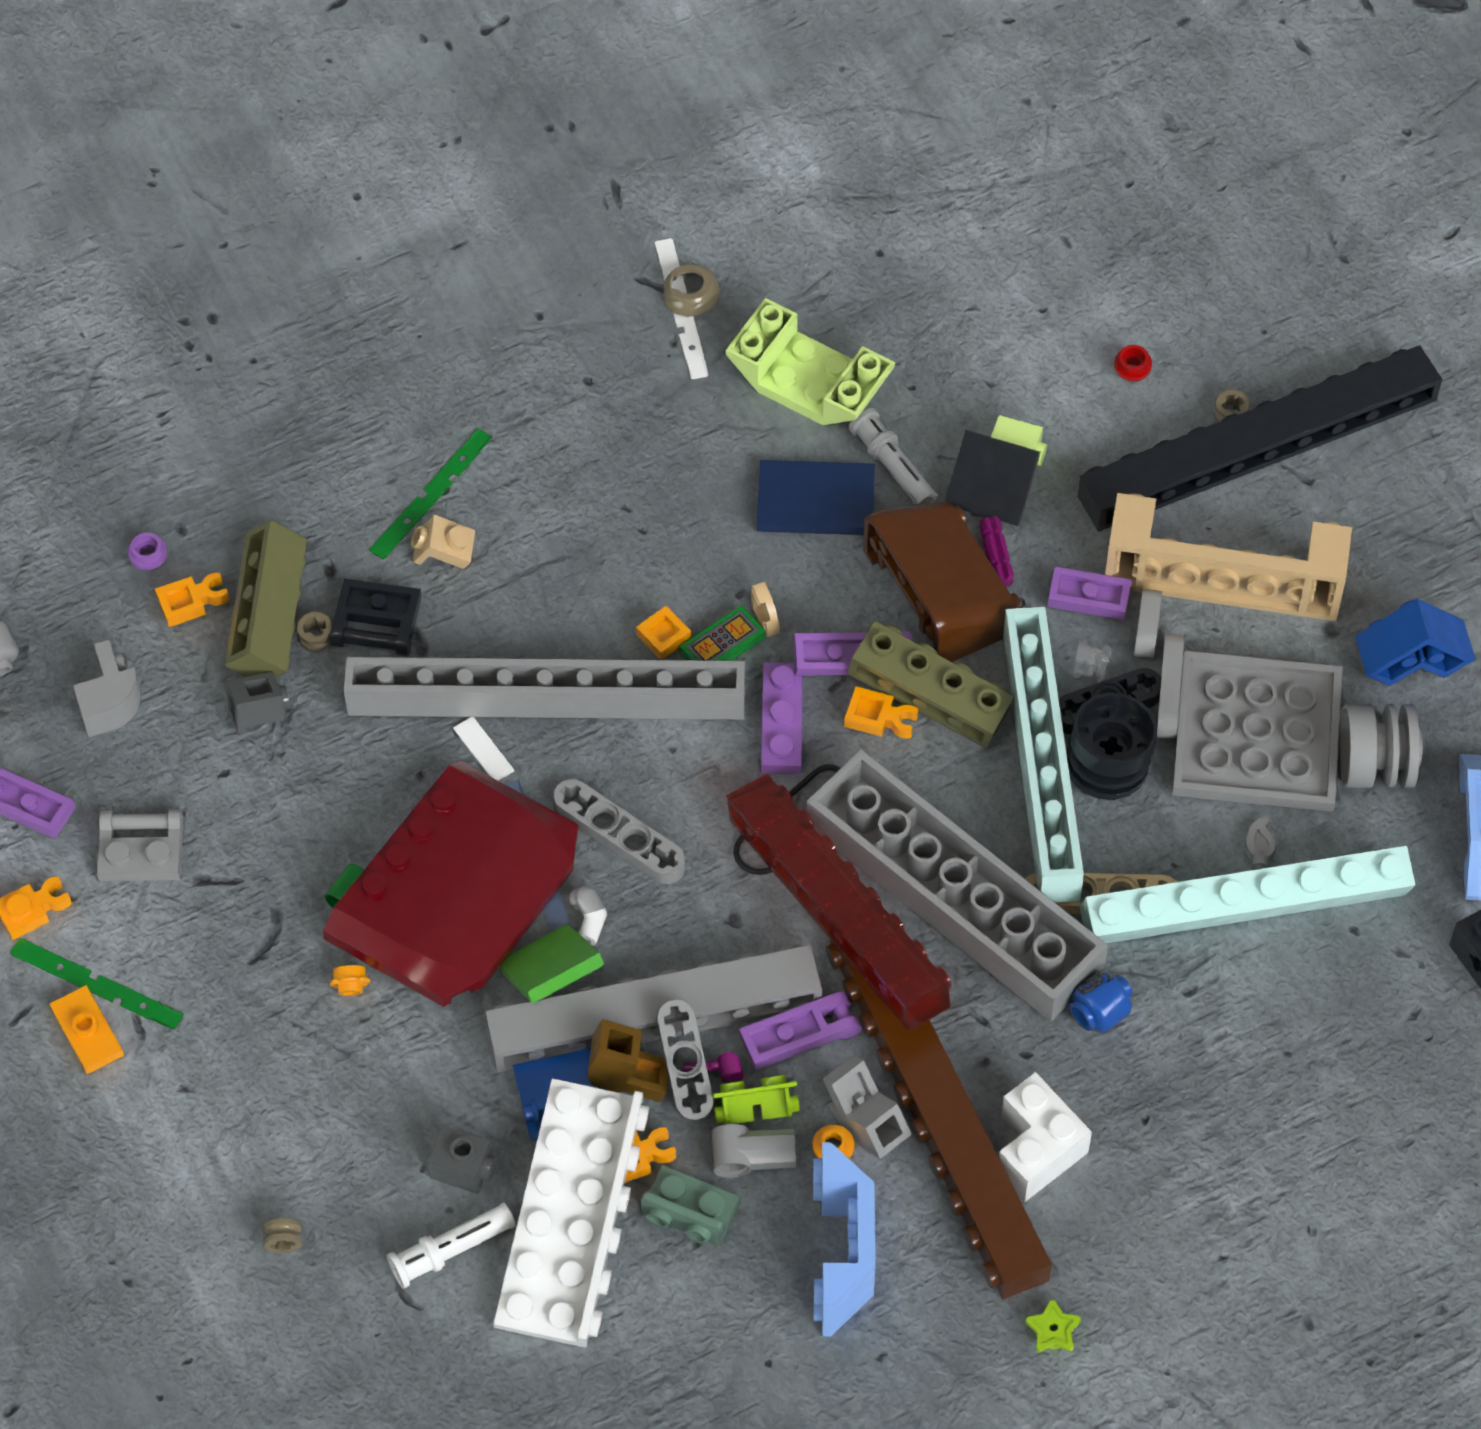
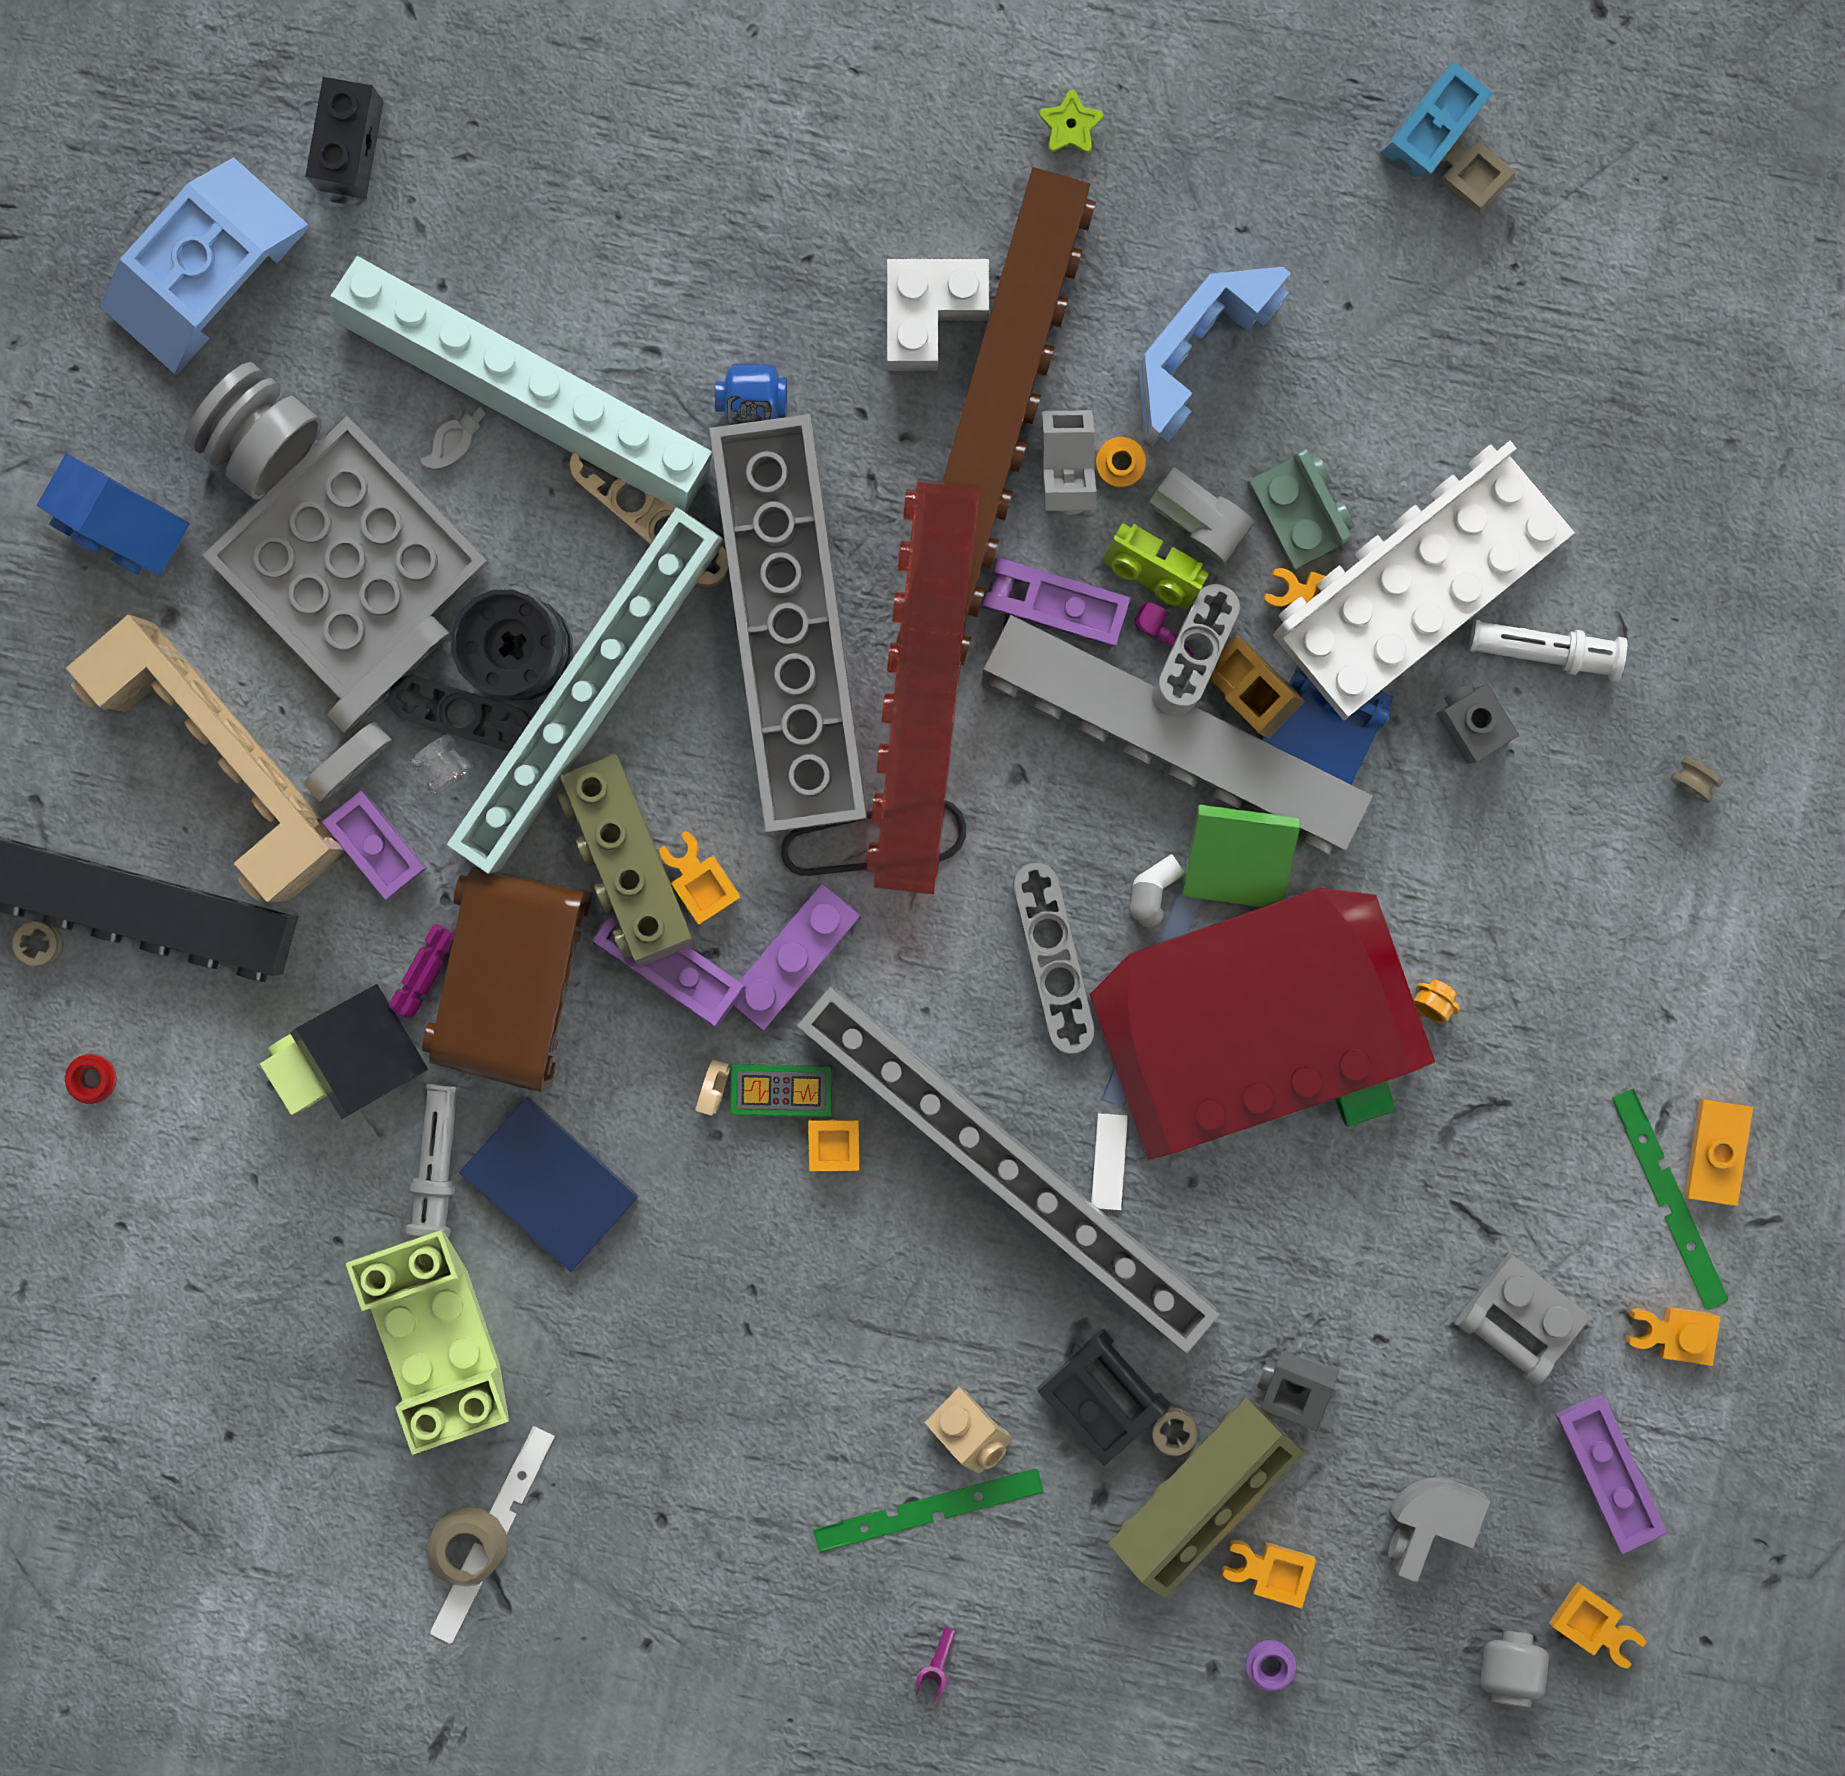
camera: 140 degrees left, 30 degrees up
none -> magenta hand [914,1627,956,1702]

